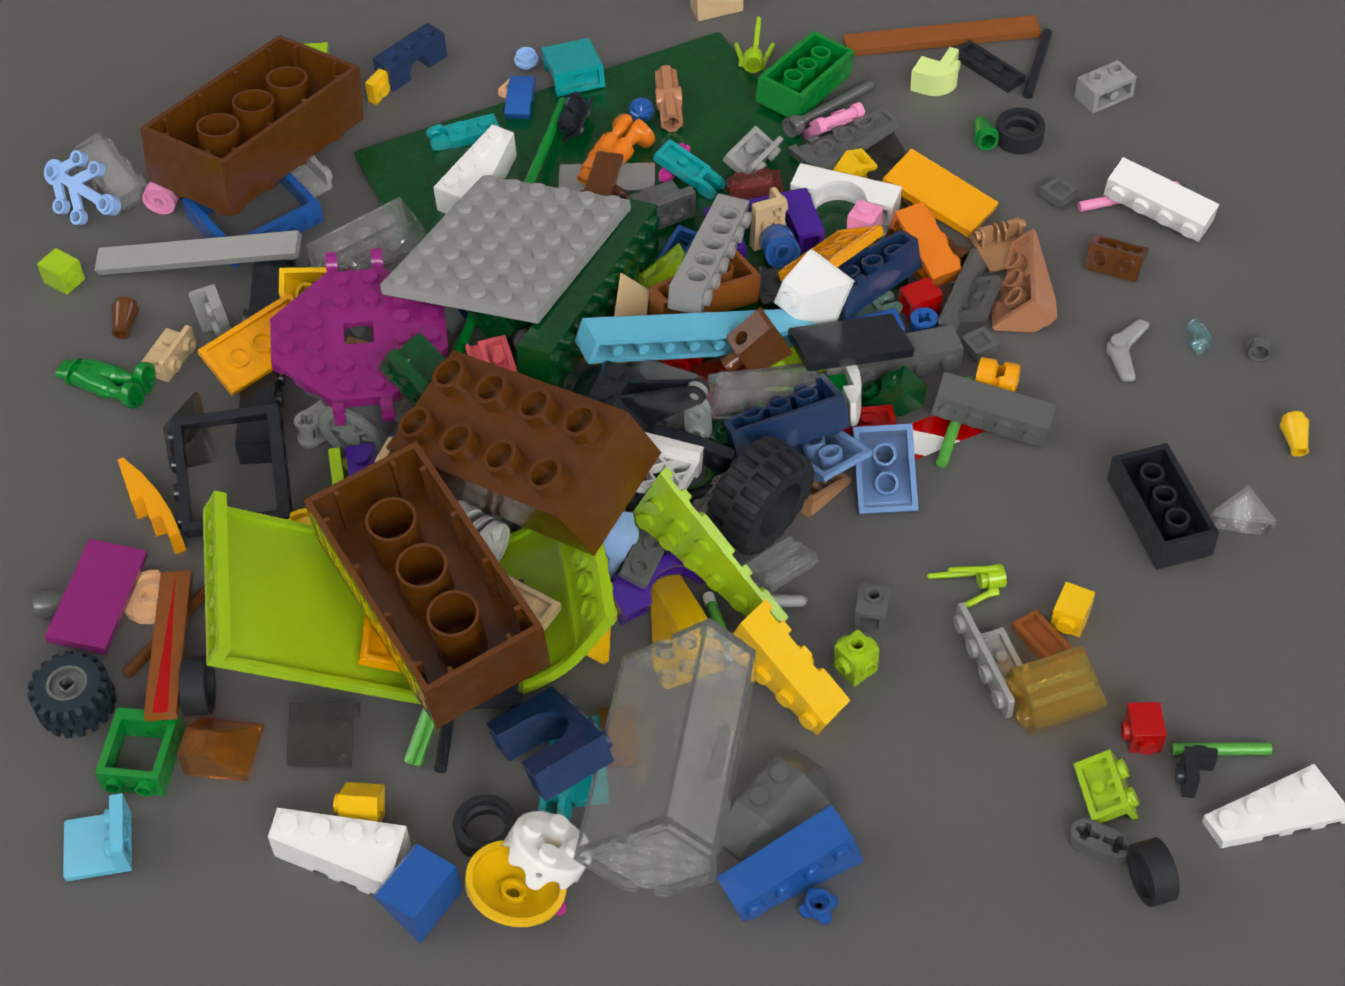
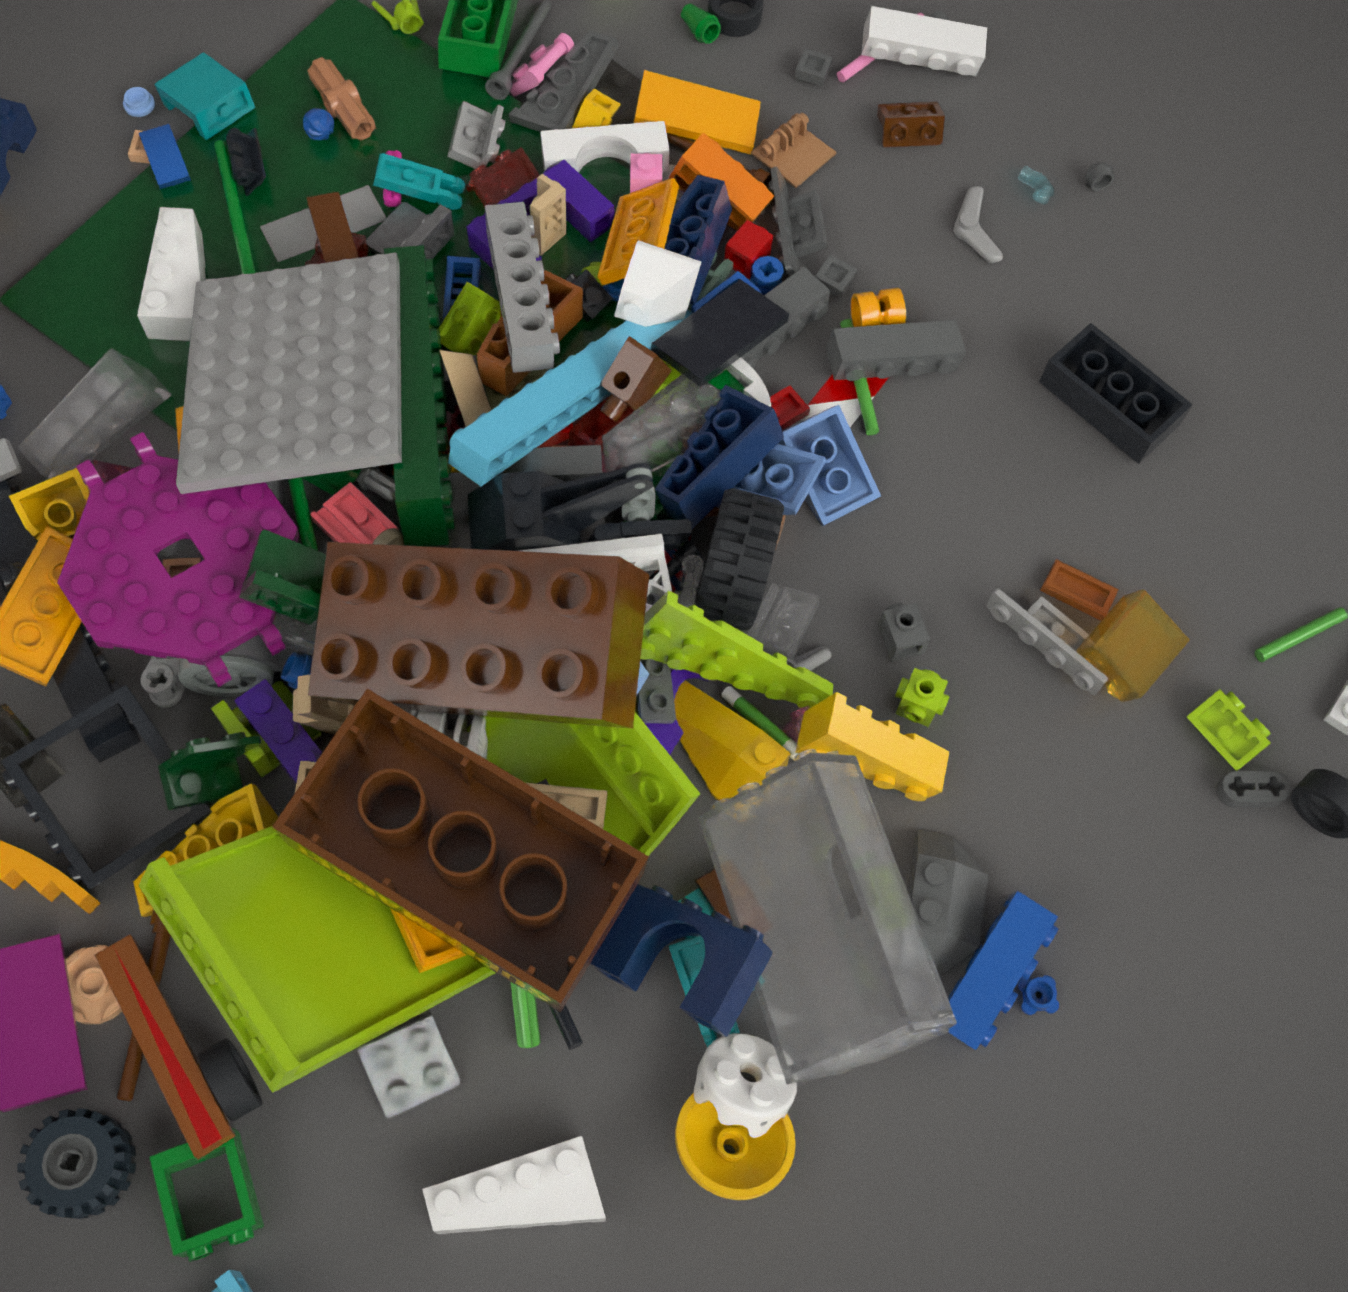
camera: 35 degrees left, 15 degrees up
clear orange slope [177,717,264,782] -> none
yellow brick [333,782,385,822] -> none
blue slope [373,844,463,942] -> none
teal hinge [426,113,499,151] -> none
black tyre [453,794,516,858] -> none
orange piece [576,114,655,185] -> none
blue wheel [759,224,800,270] -> none
dark green slope [861,365,928,416] -> none
lime plant [927,563,1007,610] -> none
nougat wedge [992,228,1057,333] -> none
yellow brick [1051,582,1095,638] -> none
red brick [1120,702,1167,755] -> none
black bracket [1175,745,1218,798] -> none
clear slope [1210,485,1277,537] -> none
yellow cone [1279,411,1309,457] -> none
none -> dark green bracket [158,732,261,810]

